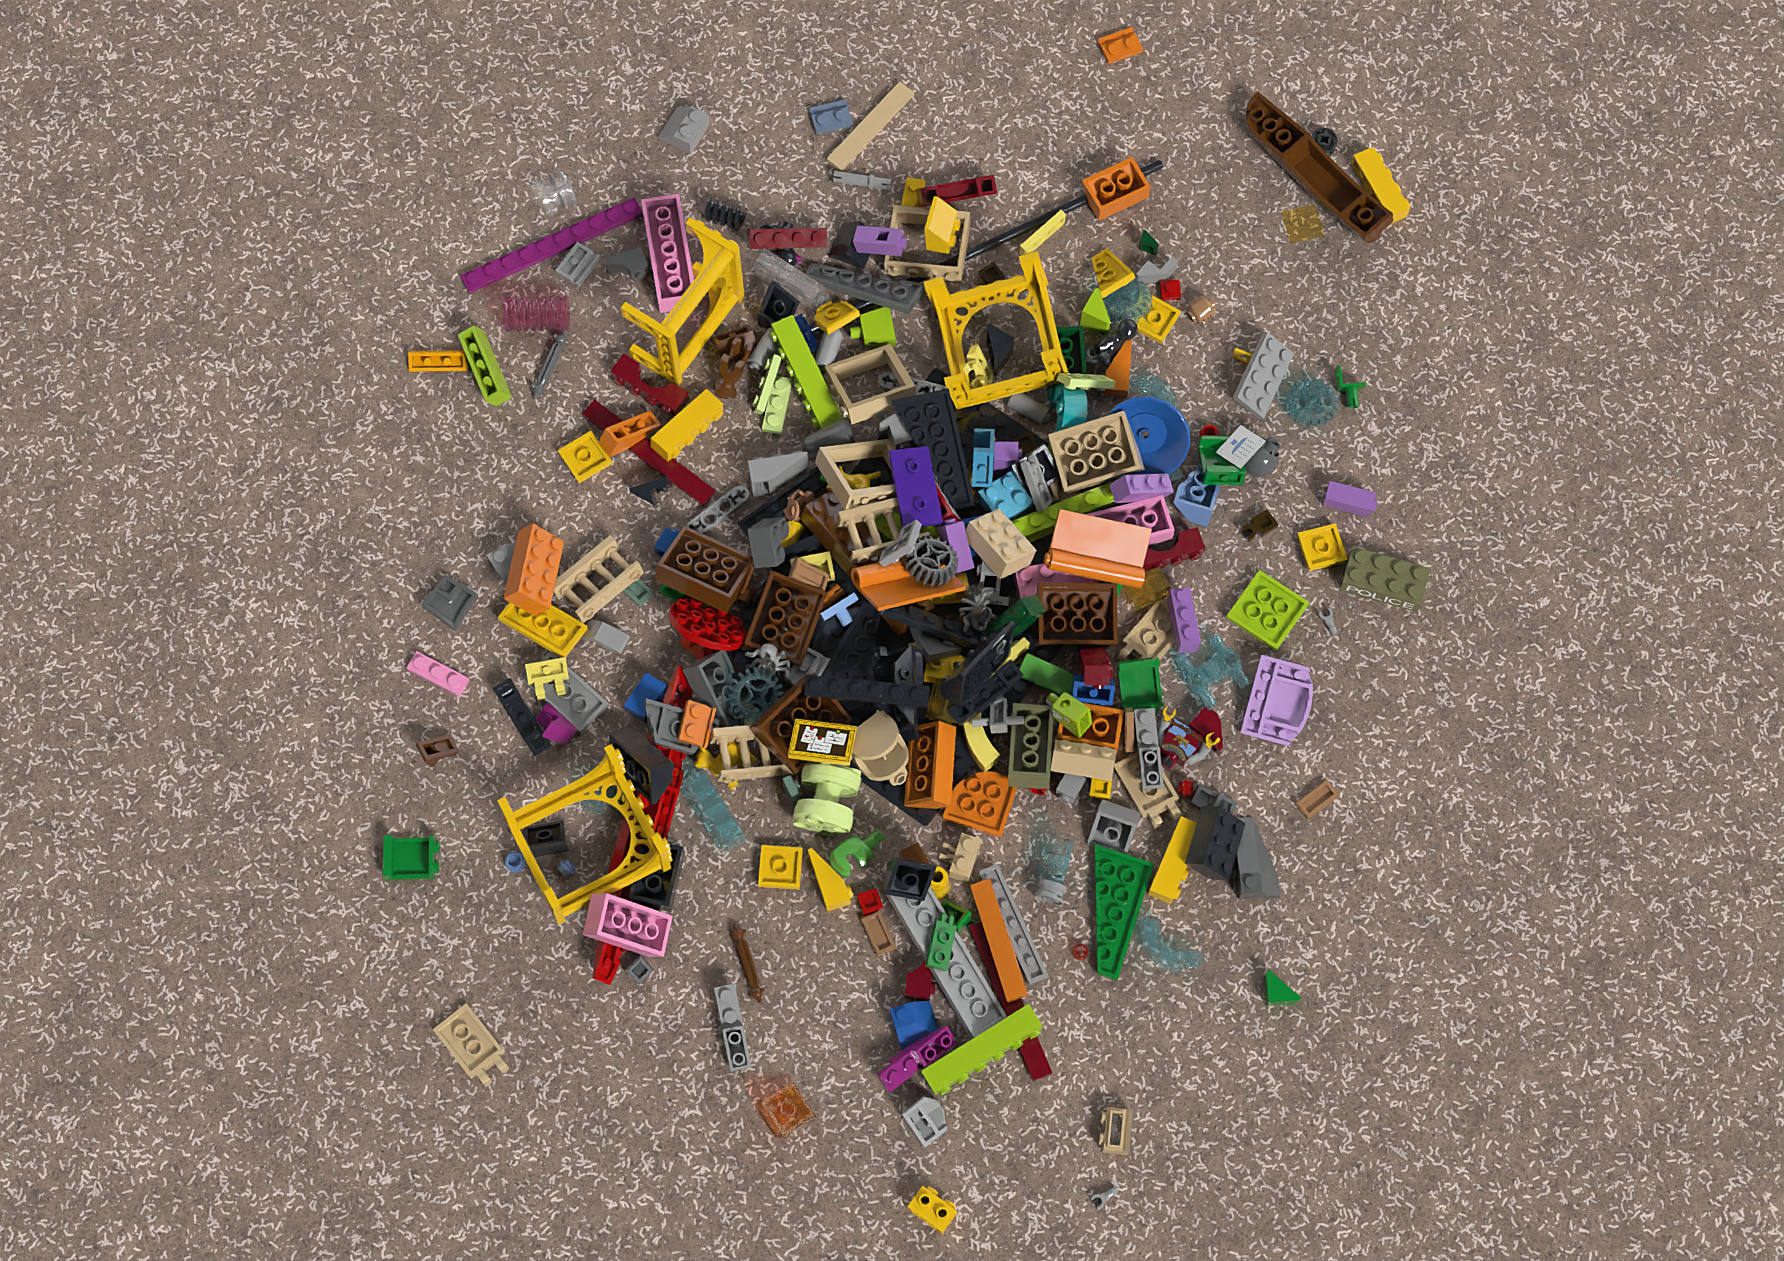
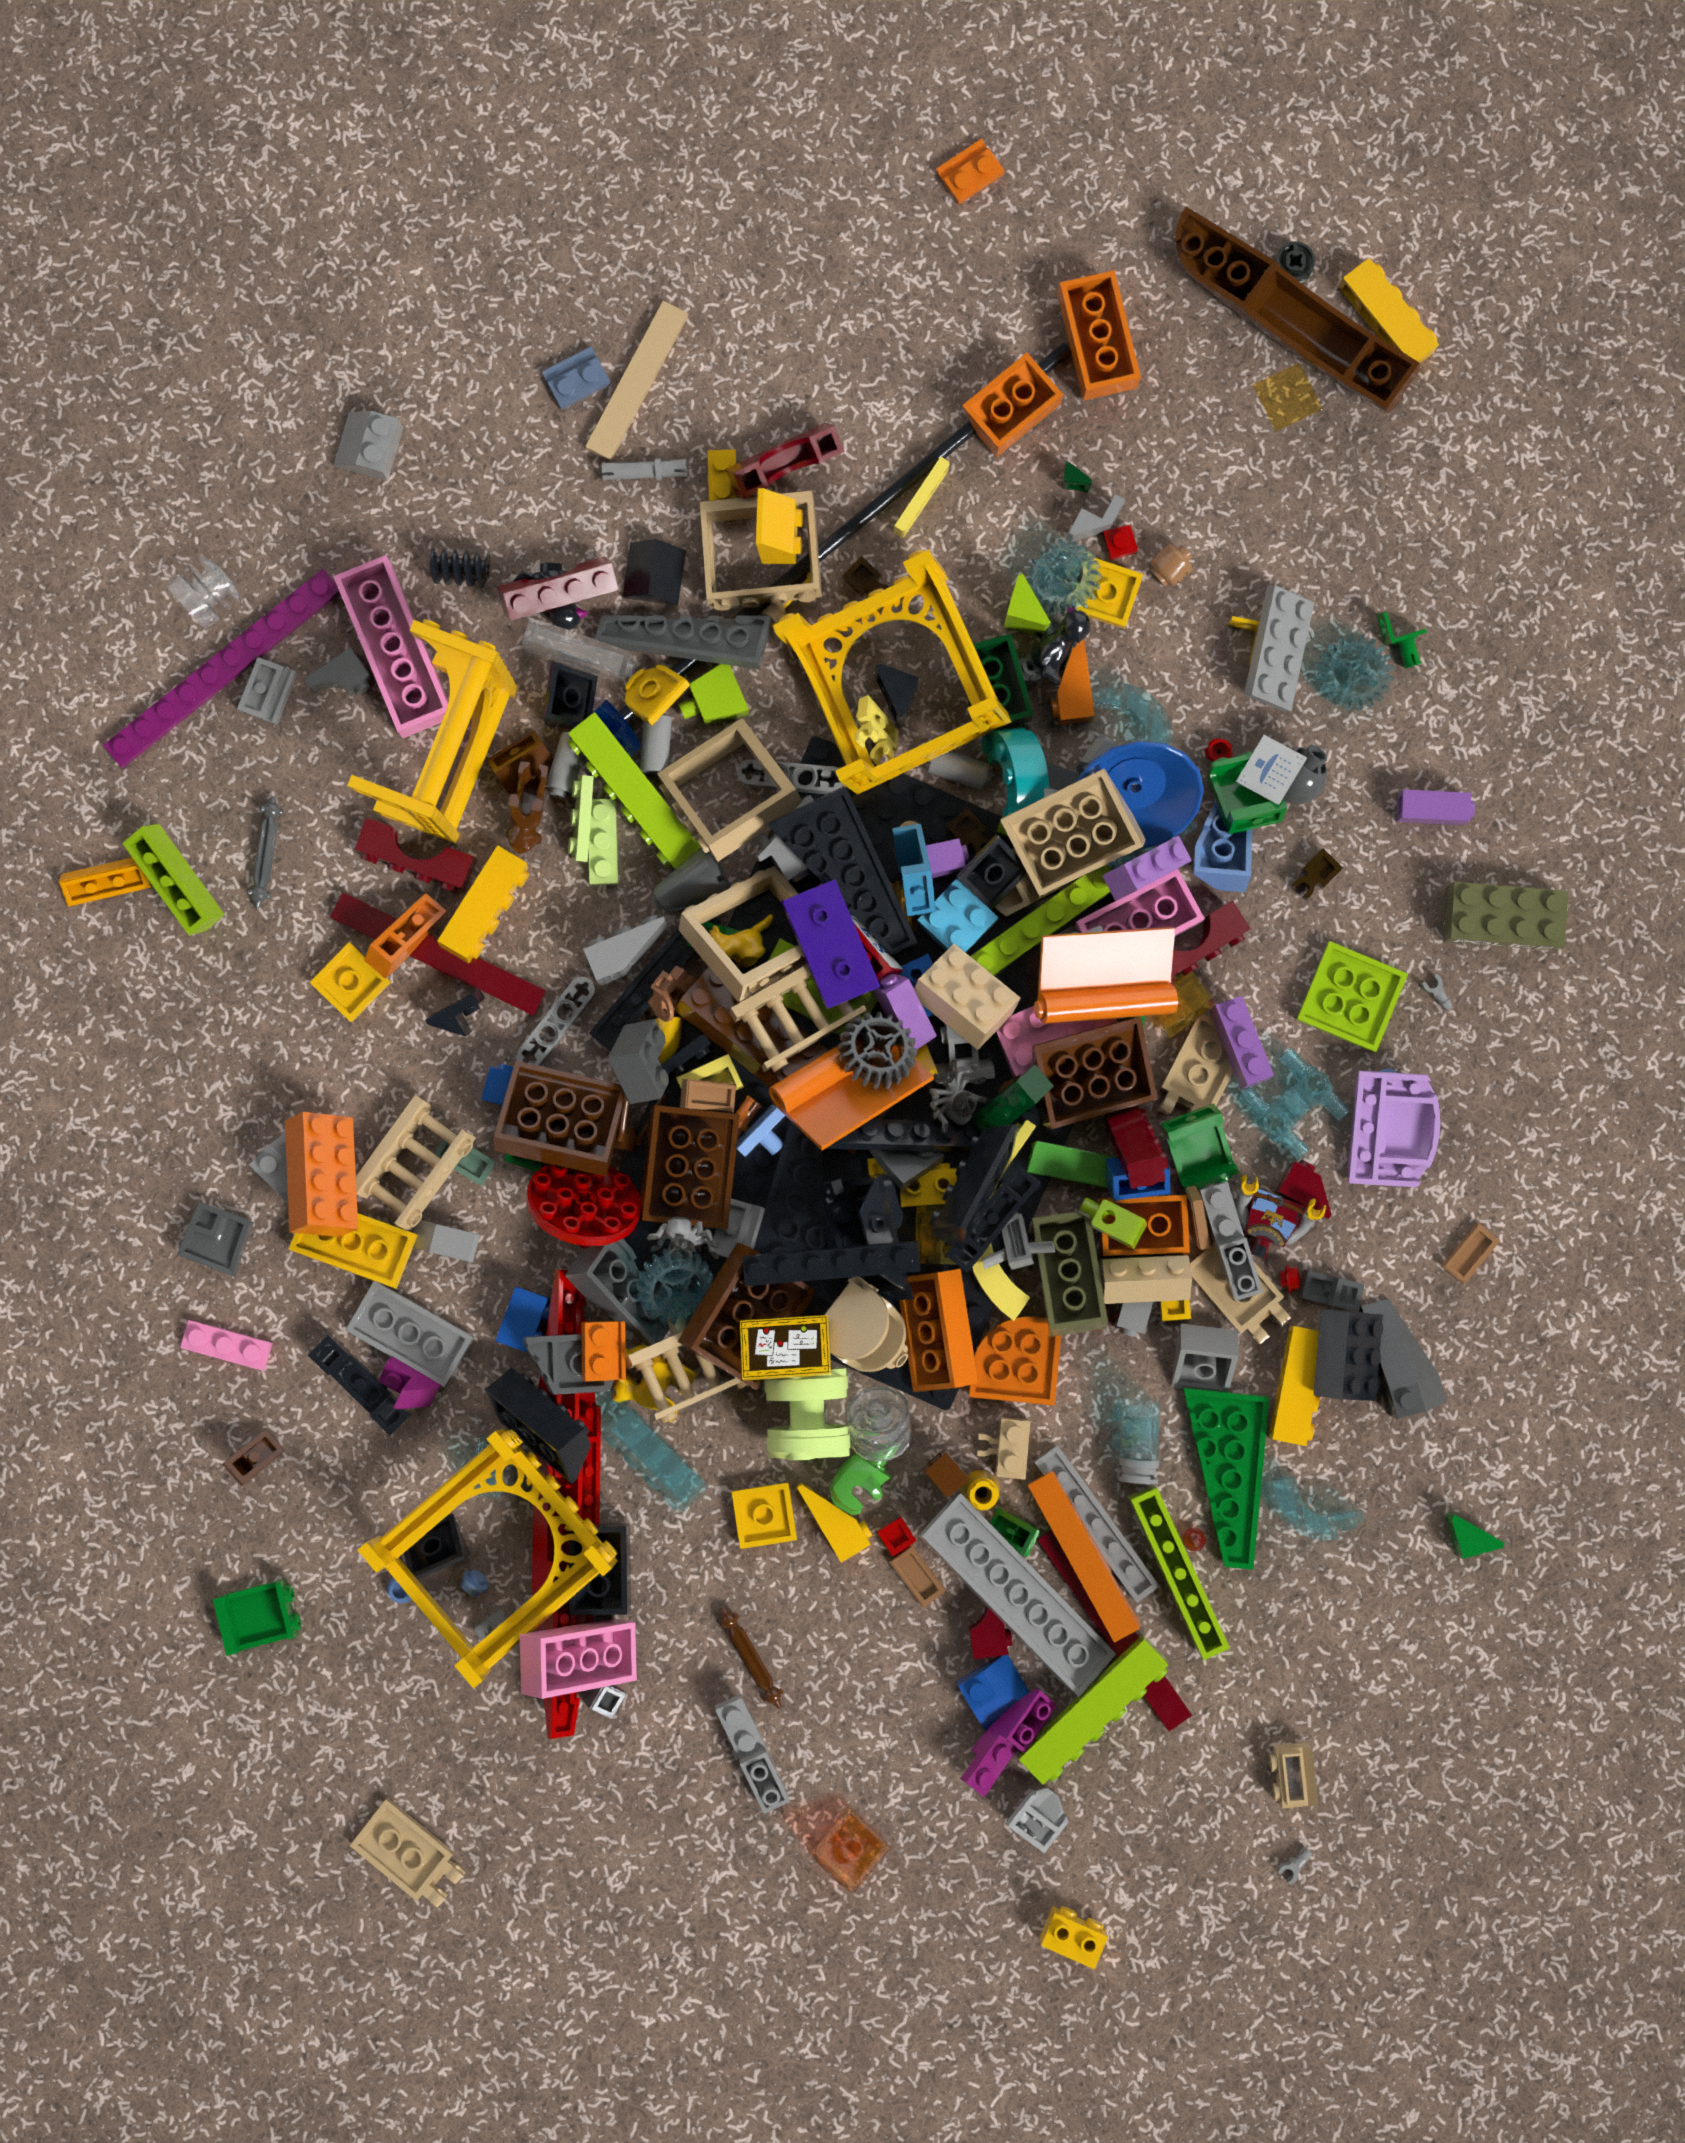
camera: 15 degrees left, 15 degrees up
clear pink piece [503,295,570,332] -> none
light yellow plate [525,657,569,699] -> none
sand green plate [783,775,802,807] -> none
medium lavender brick [853,226,907,256] -> none
light grey plate [879,519,922,567] -> none
black slope [884,858,937,901] -> none
green hinge [925,912,956,972] -> none
light grey hinge [1021,454,1053,511] -> none
yellowish green plate [1057,373,1116,391] -> none
yellow wing [1091,248,1135,298] -> none
yellow plate [1297,523,1348,571] -> none
none -> clear wheel [846,1386,912,1462]
none -> orange brick [1057,270,1141,401]
none -> lime brick [1127,1485,1230,1660]

